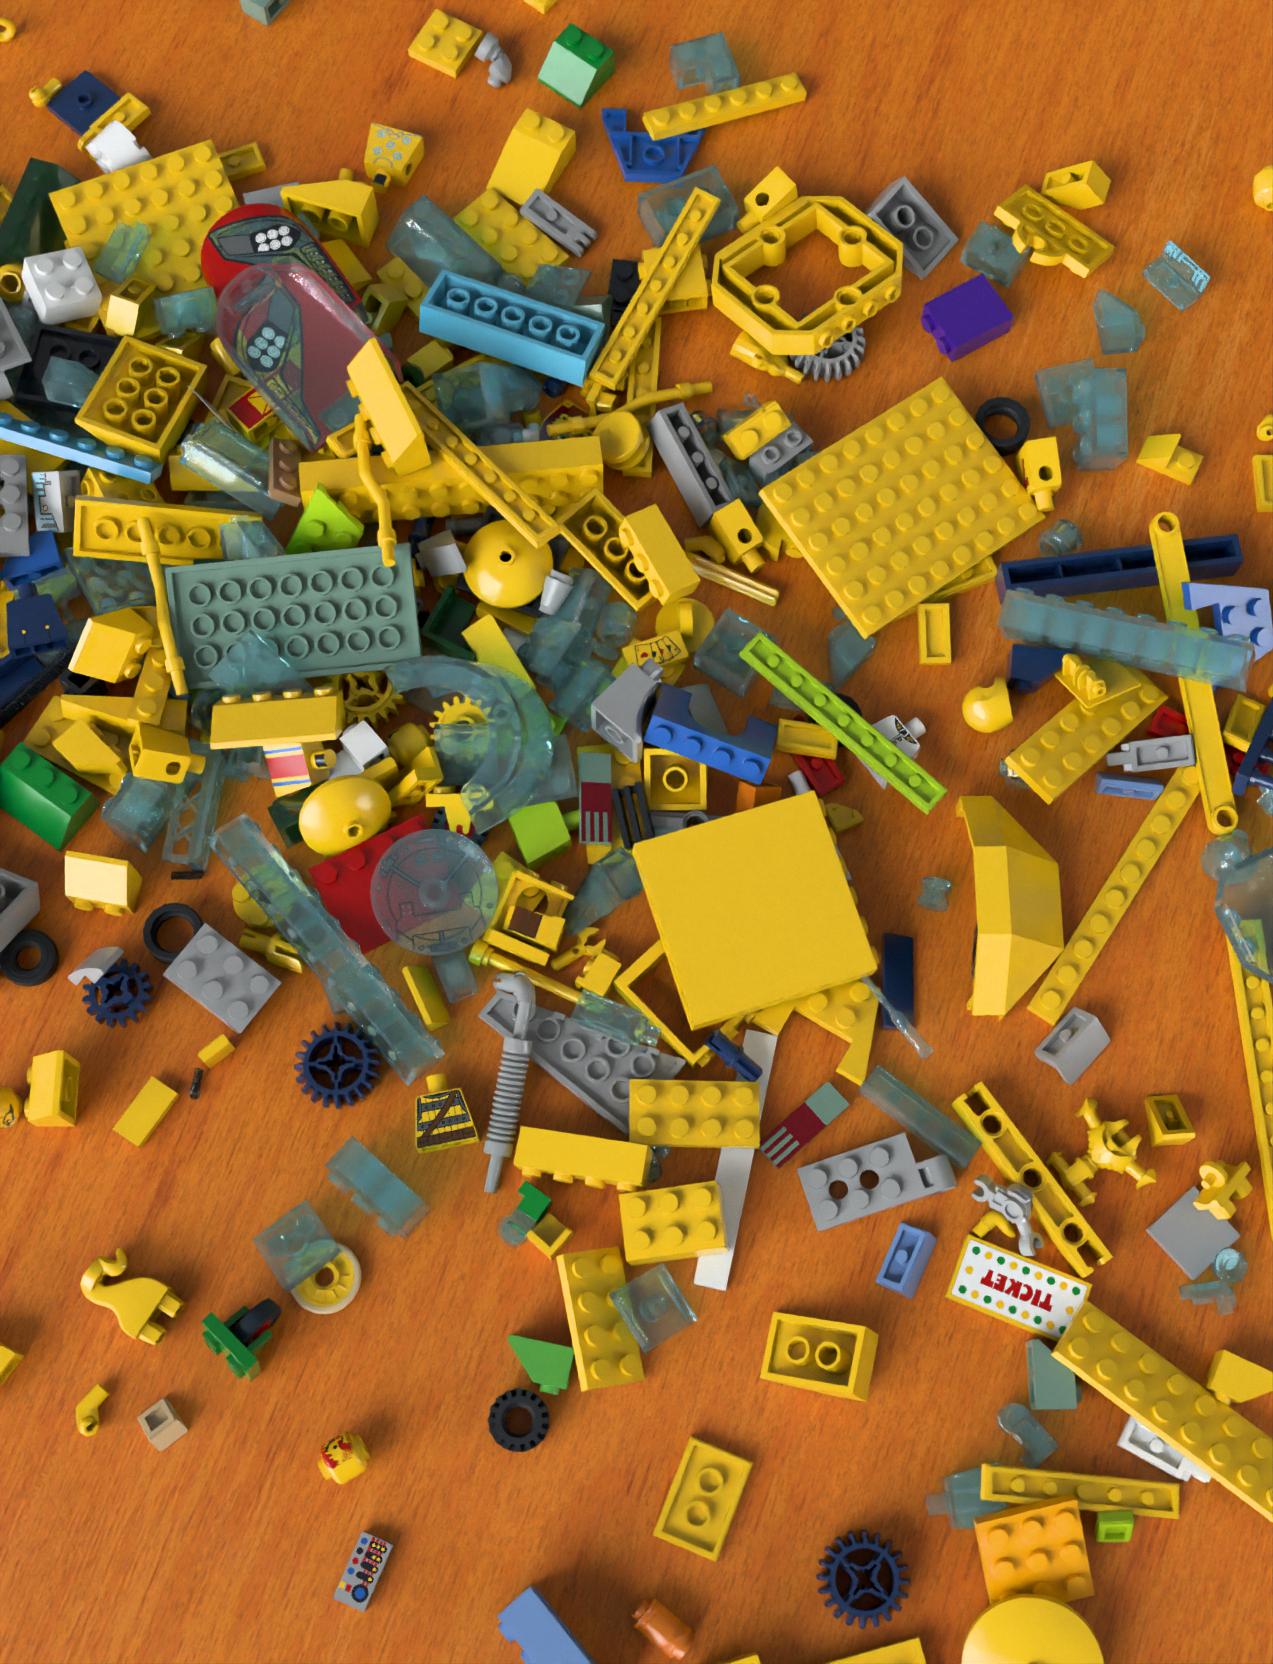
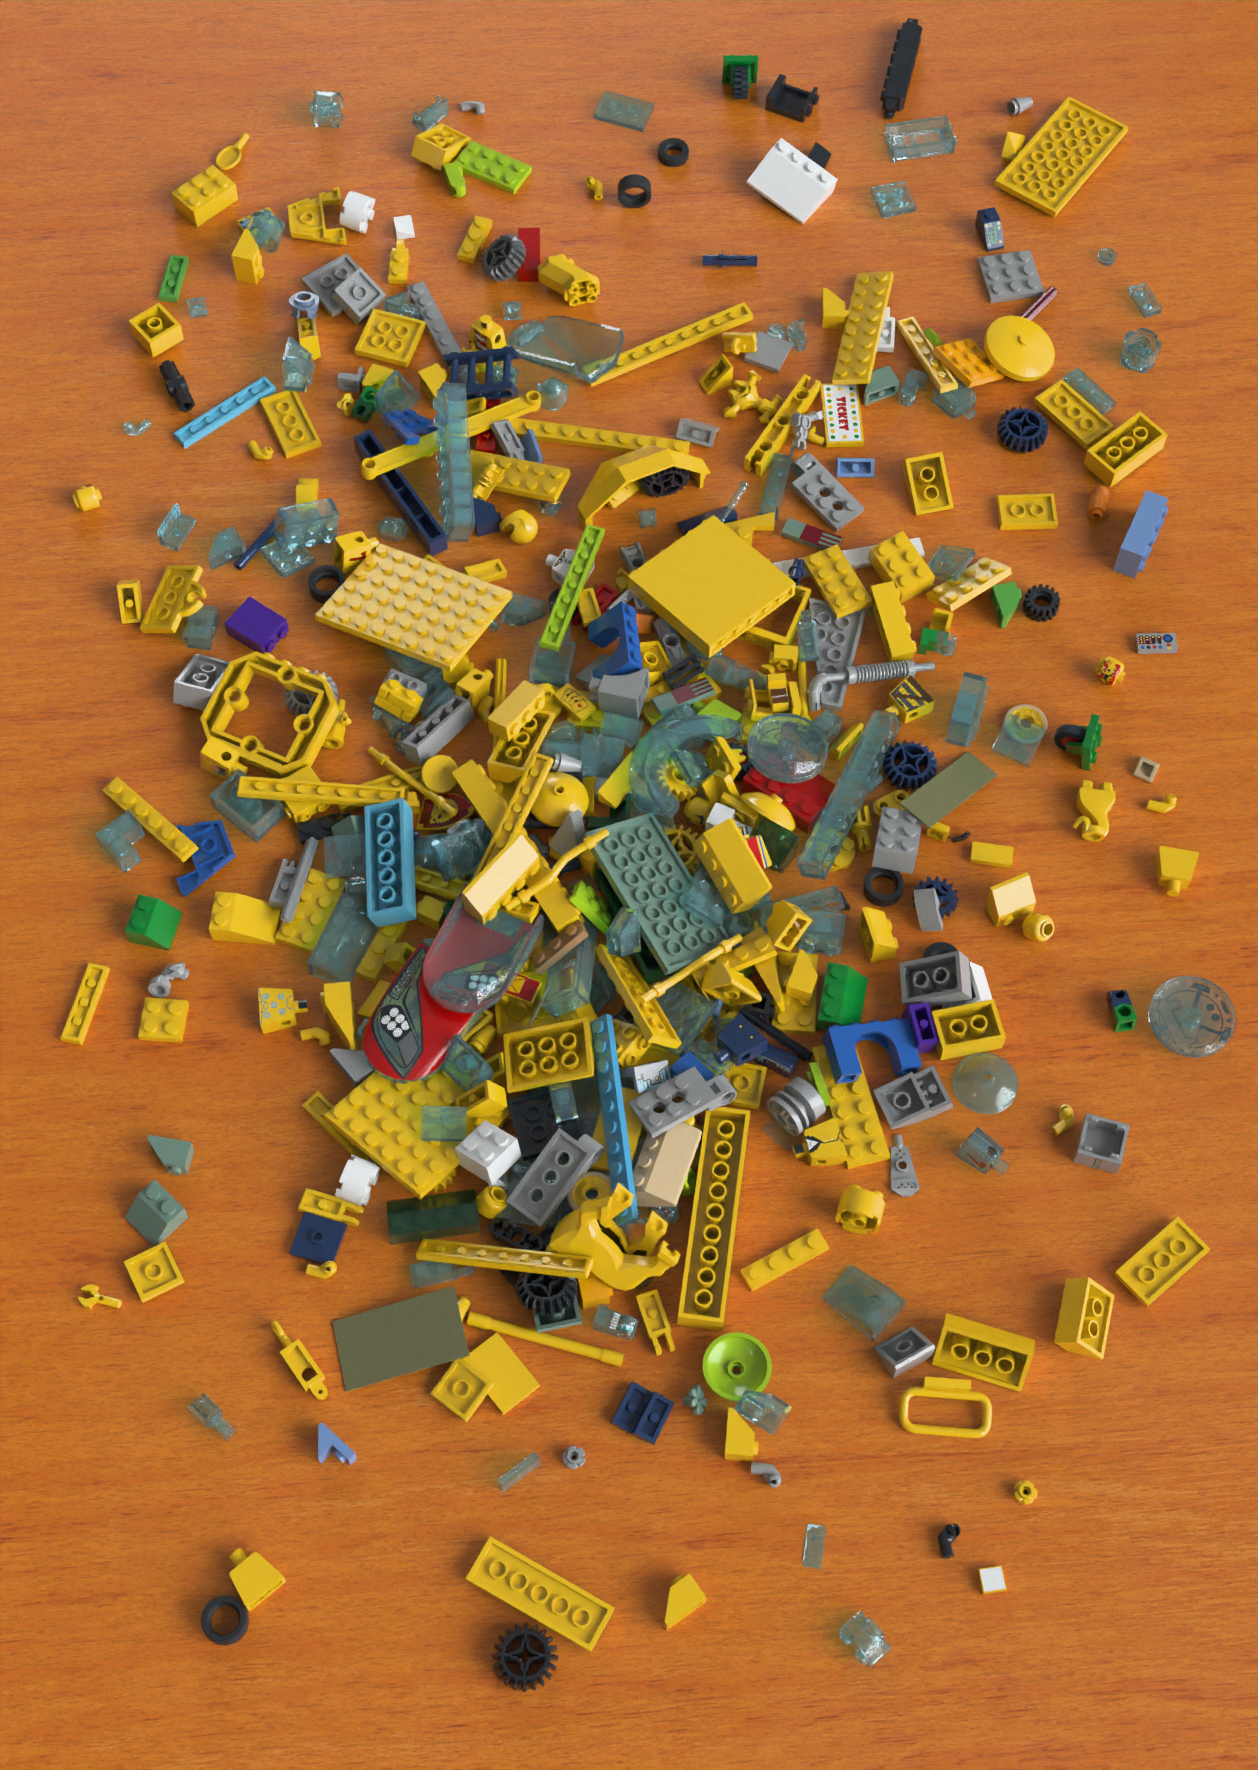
camera: 115 degrees left, 10 degrees down
none -> dark blue piece [234,511,289,571]
none -> light grey axle [280,837,319,923]
none -> light grey piece [619,542,646,574]
none -> yellow plate [872,790,909,820]
none -> olive window [900,751,998,829]

